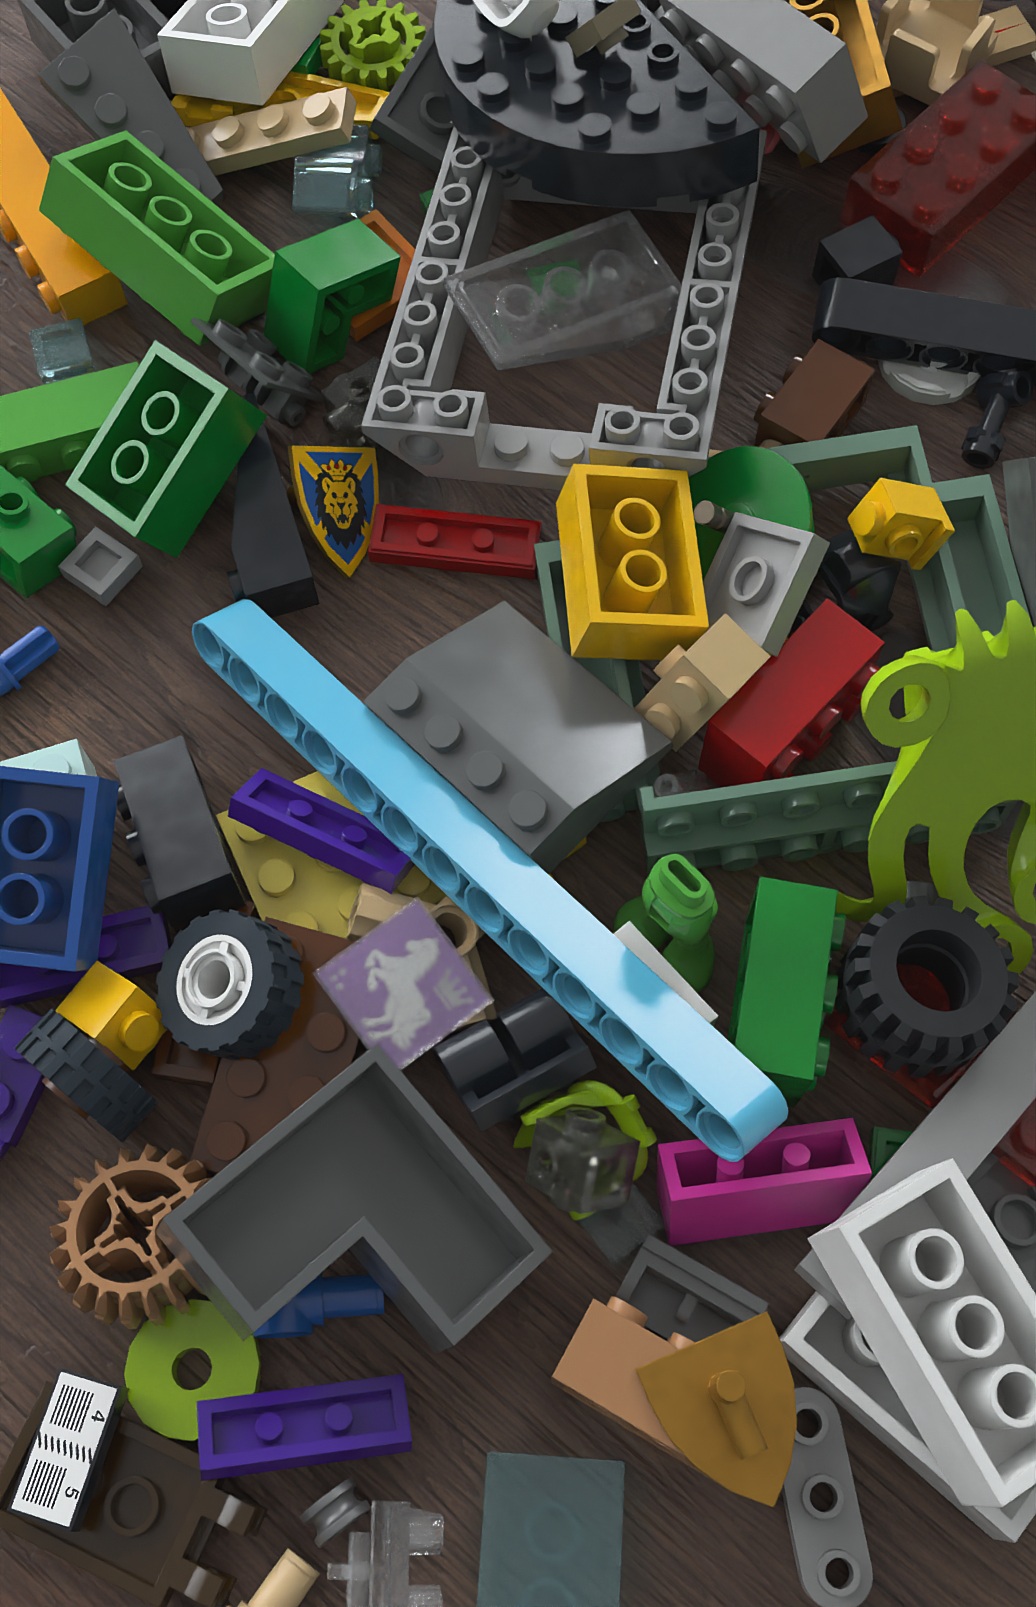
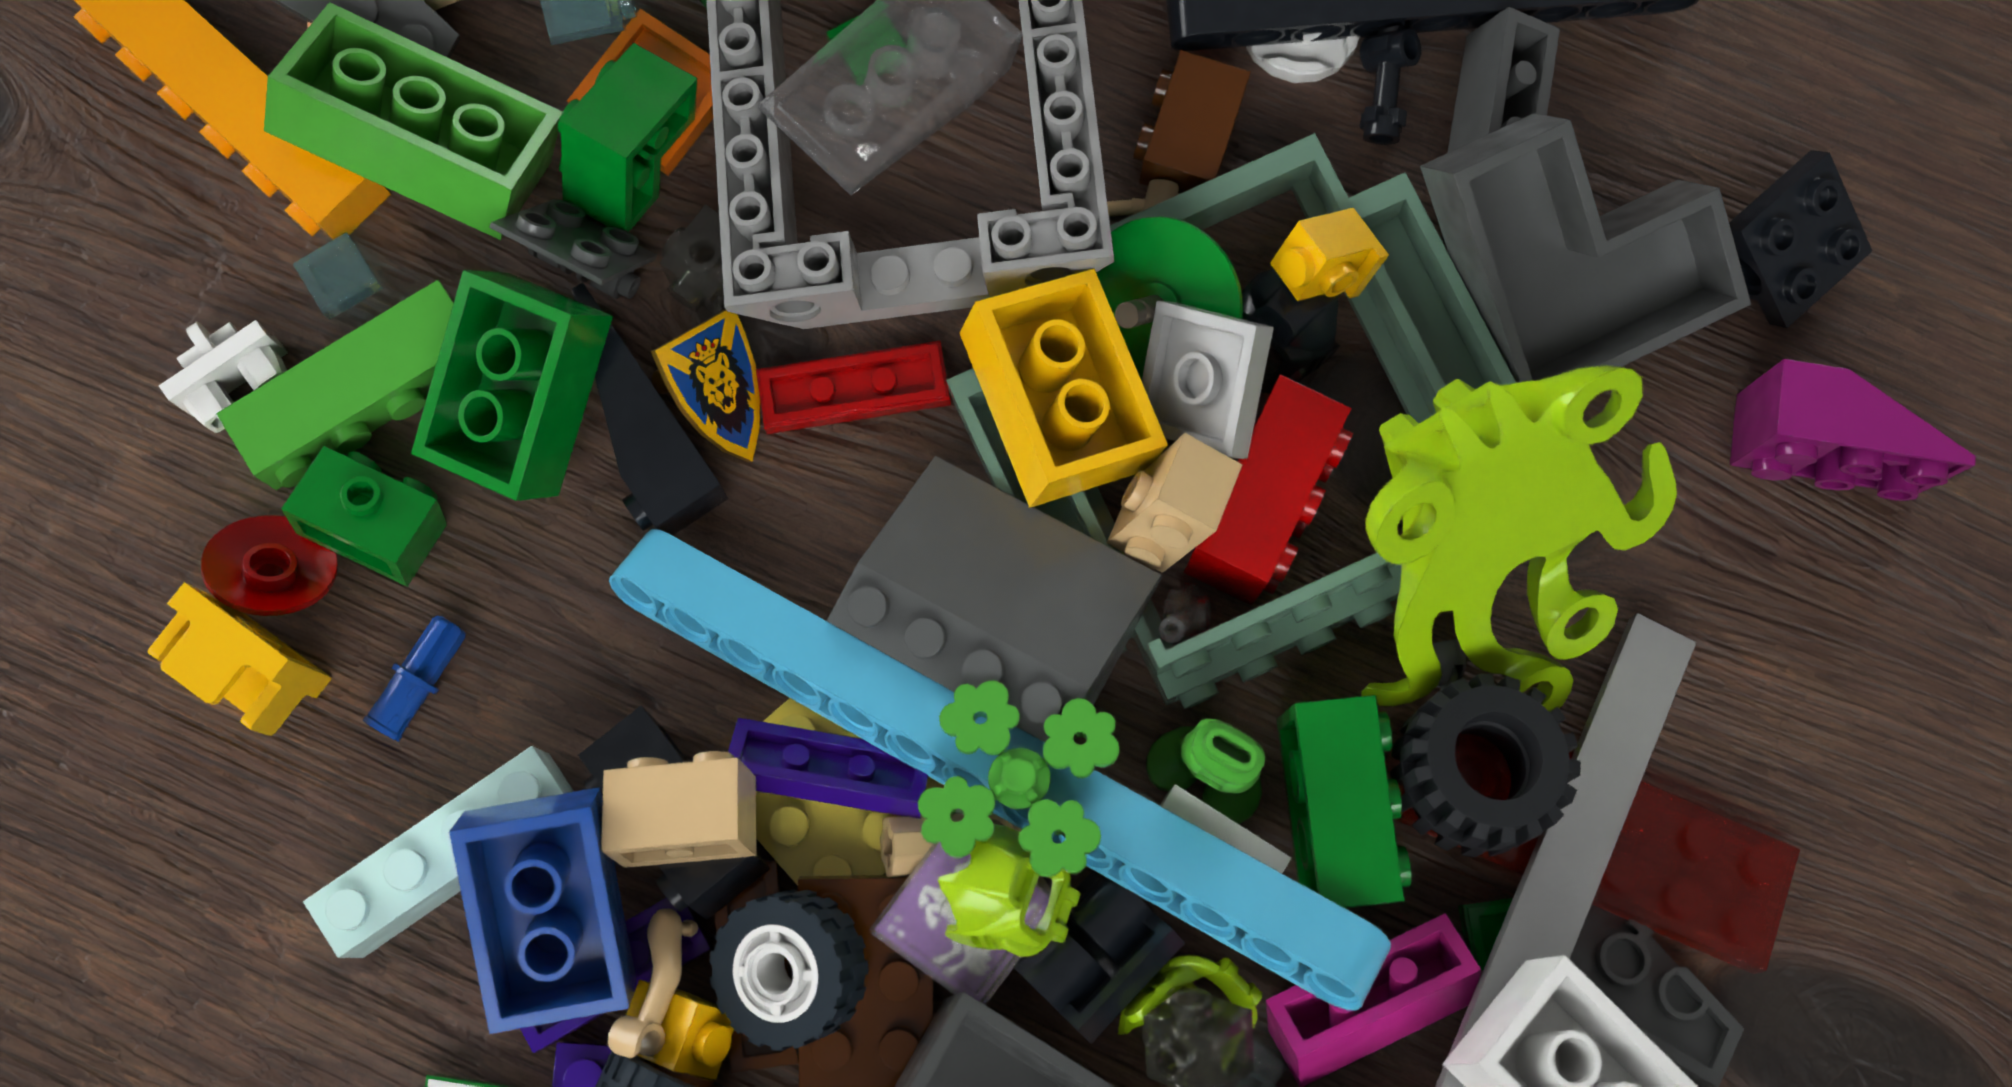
camera: 20 degrees left, 10 degrees up
light grey plate [58,526,143,606] -> none
none -> tan brick [601,751,756,868]
none -> tan piece [608,909,698,1058]
none -> bright green plant [918,680,1119,877]
none -> lime helmet [938,824,1081,957]

